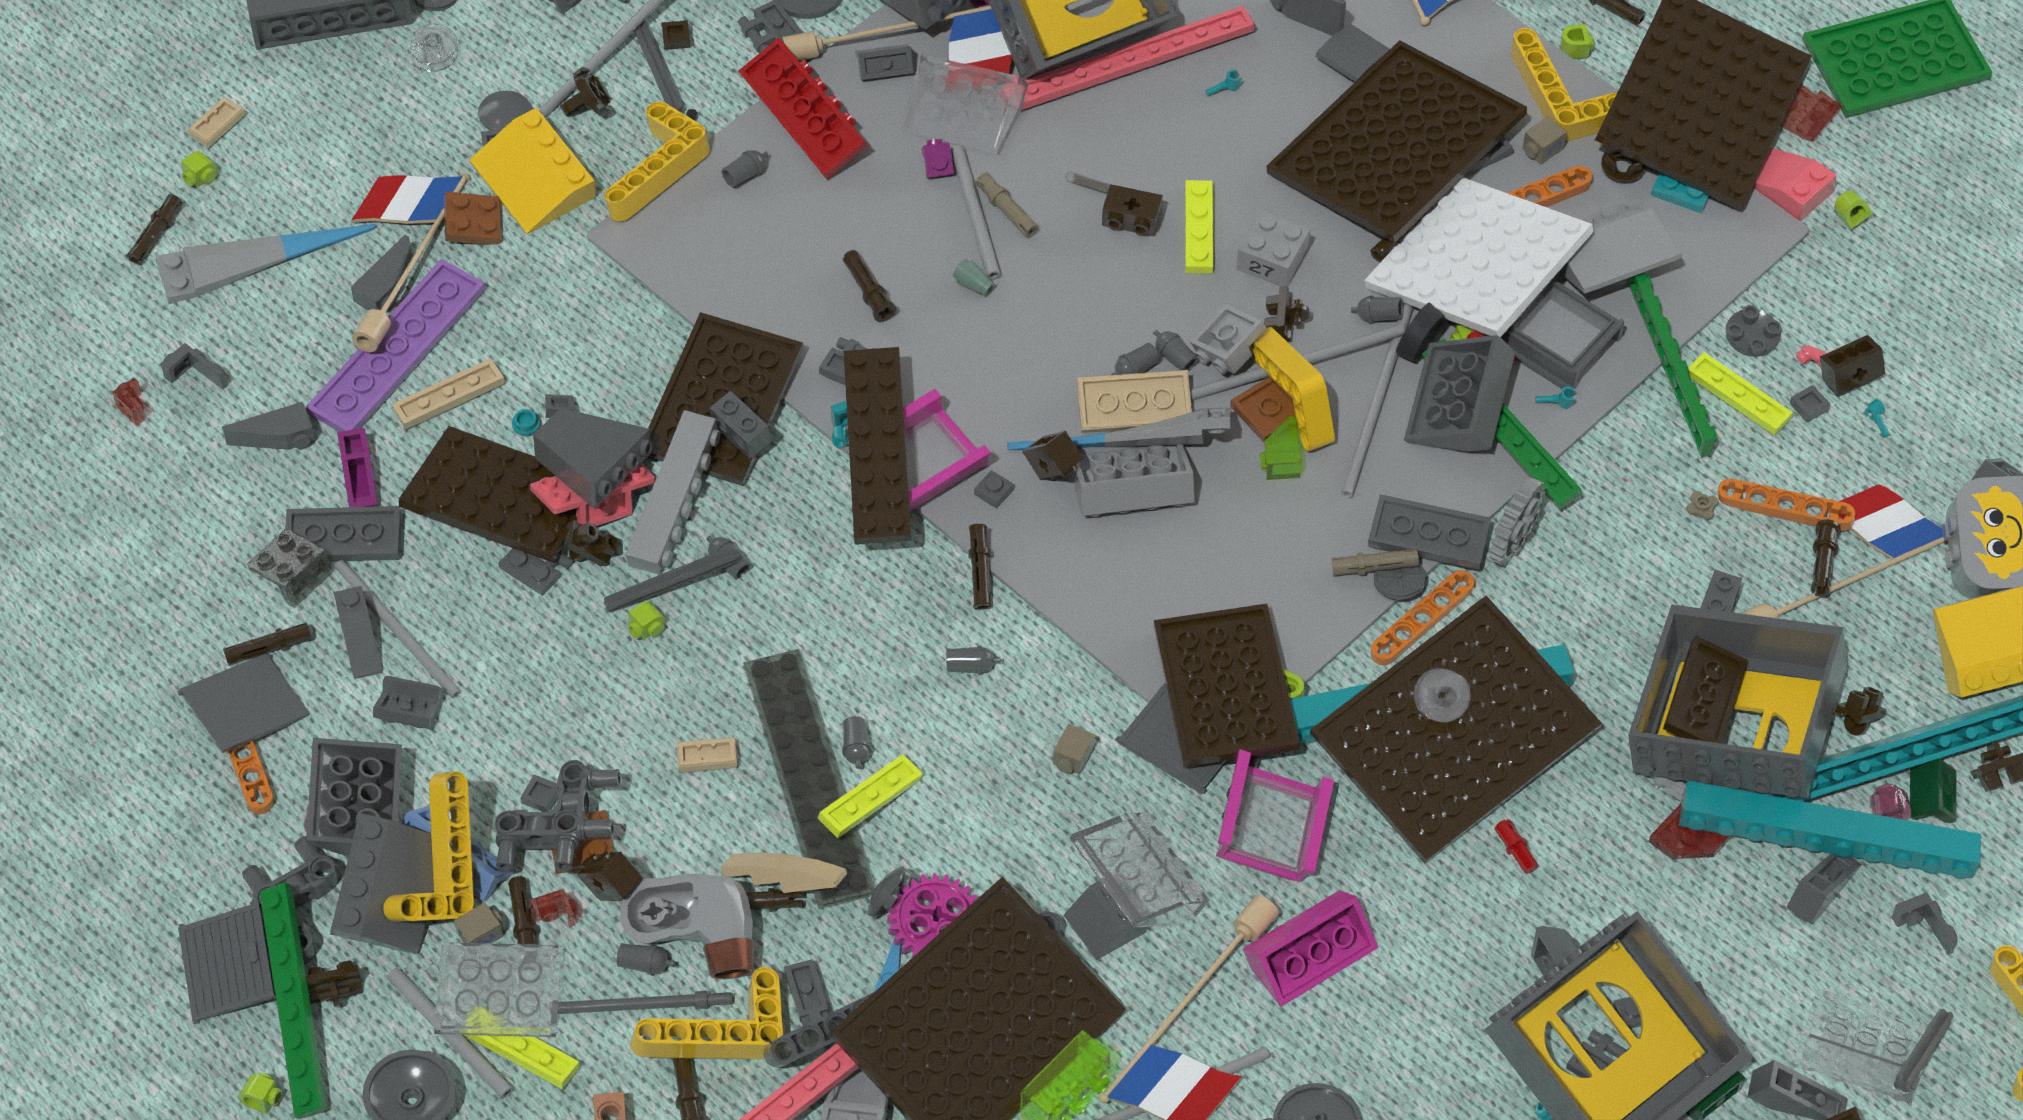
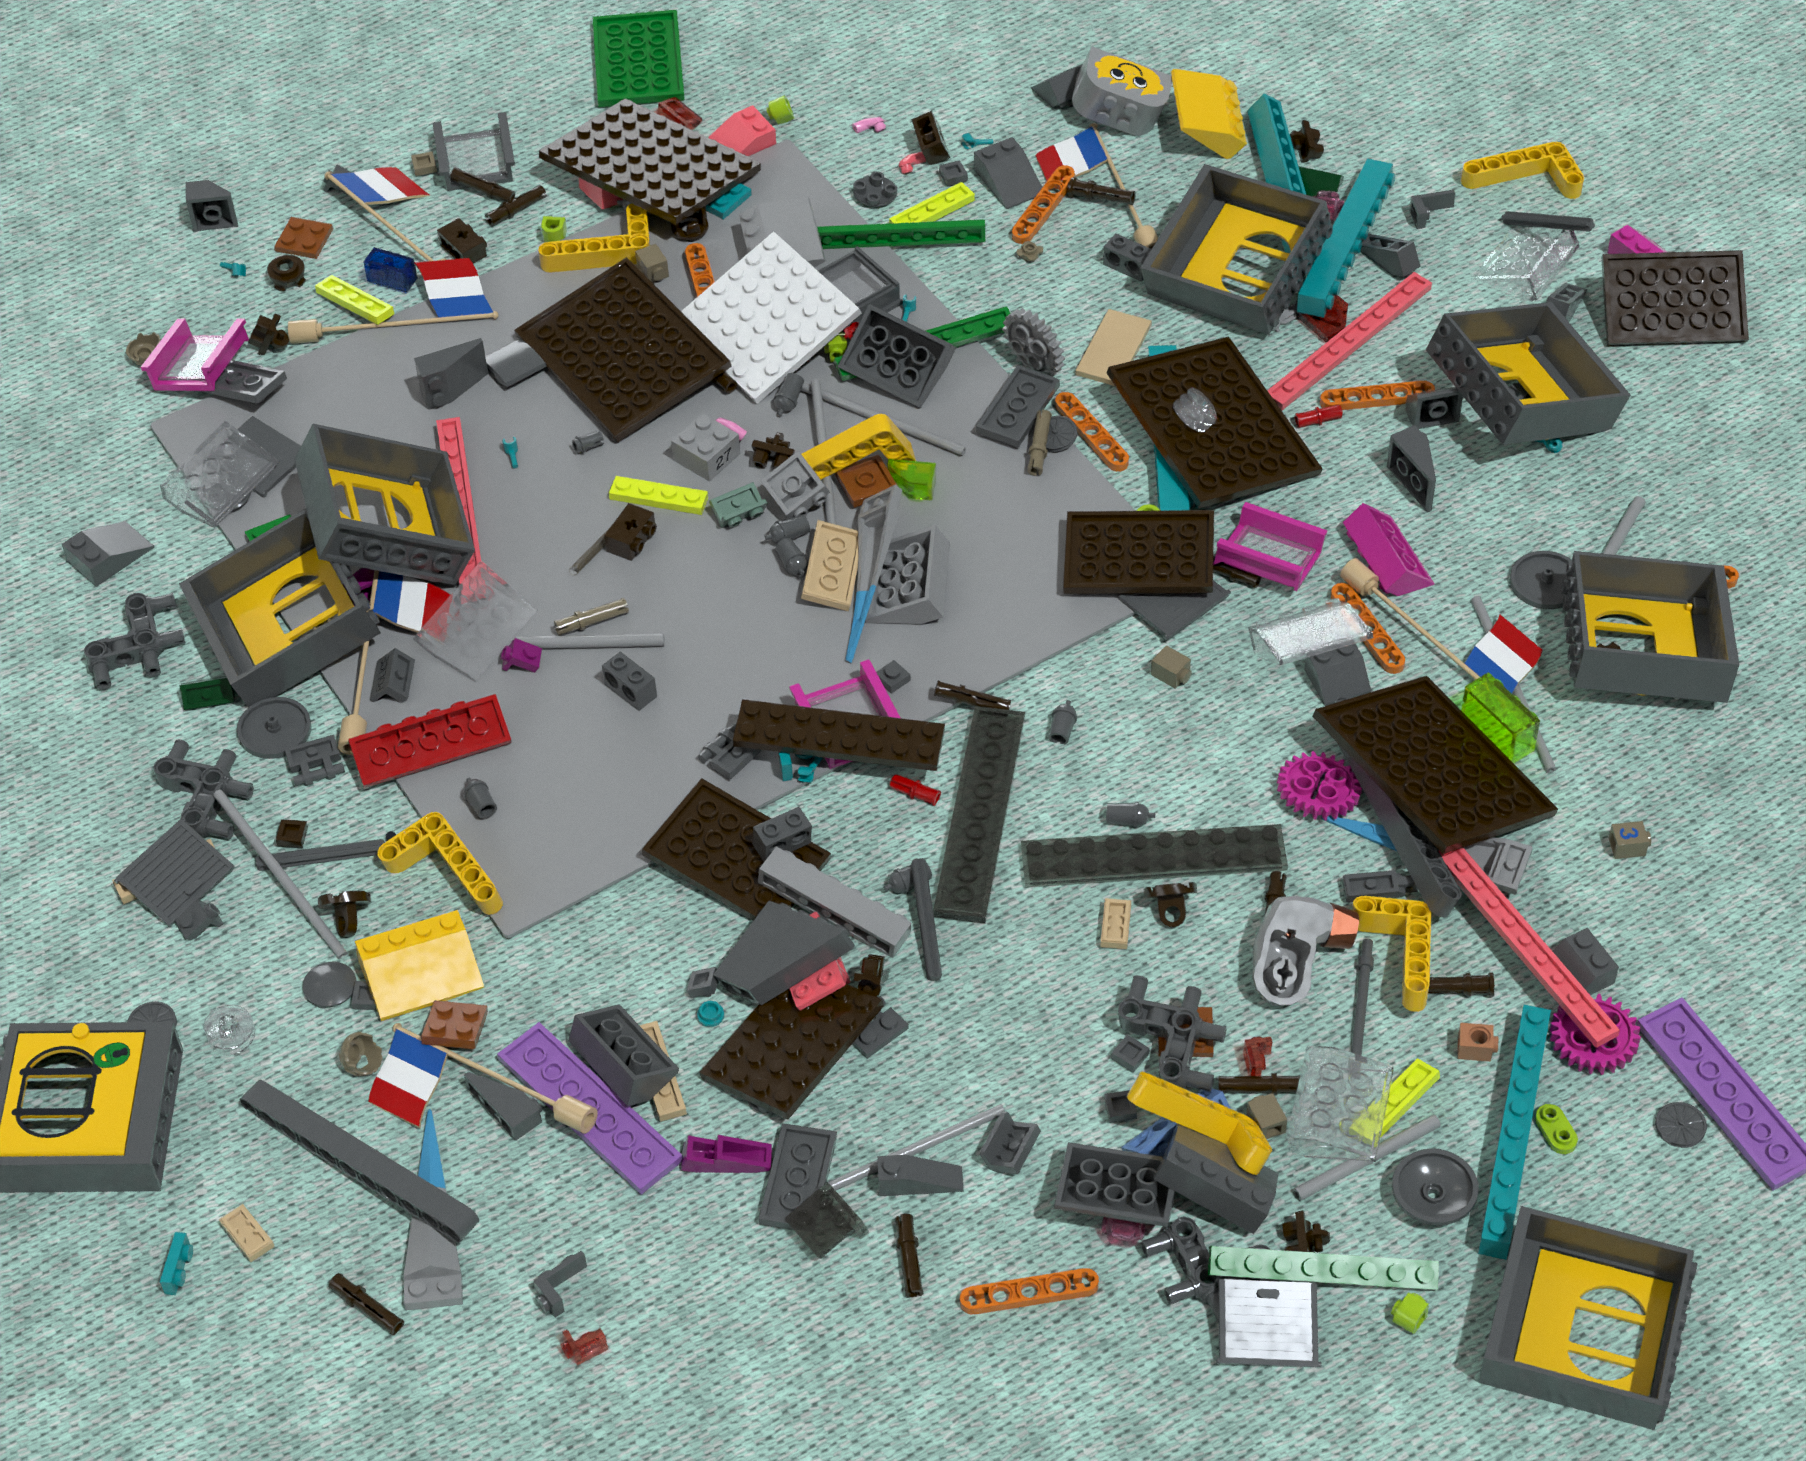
camera: 75 degrees left, 5 degrees down
dark grey piece [177,653,310,753] -> none
lime plate [181,151,217,188] -> none
dark grey slope [222,401,315,450] -> none
dark brown brick [577,851,643,901] -> none
dark grey piece [617,943,674,976] -> none
lime plate [628,601,665,640] -> none
tan slope [721,852,847,893] -> none
neon yellow plate [818,754,923,838] -> none
dark brown pin [842,250,896,322] -> none
dark grey dish [867,866,911,919] -> none
sand green cone [953,259,995,296] -> none
dark brown brick [1022,431,1083,480] -> none
black tyre [1396,302,1445,362] -> none
dark brown plate [1663,636,1748,744] -> none
none -> teal plate [160,1232,193,1295]
none -> dark grey beam [239,1080,480,1243]
none -> dark tan hair [339,1032,383,1076]
none -> dark grey slope [568,1004,679,1106]
none -> dark grey pin [572,430,604,454]
none -> dark grey brick [602,651,657,711]
none -> sand green bracket [709,482,768,528]
none -> bright pink arm [715,418,747,441]
none -> bright pink arm [852,117,886,134]
none -> red axle [890,774,941,806]
none -> clear smoke plate [933,706,1025,924]
none -> dark grey slope [974,137,1042,209]
none -> tan tile [1075,309,1152,386]
none -> dark grey plate [1104,1090,1137,1123]
none -> dark brown tile [1143,882,1197,927]
none -> coral plate [1267,272,1432,410]
none -> orange beam [1320,380,1435,410]
none -> orange beam [1331,583,1405,674]
none -> dark grey slope [1387,425,1436,513]

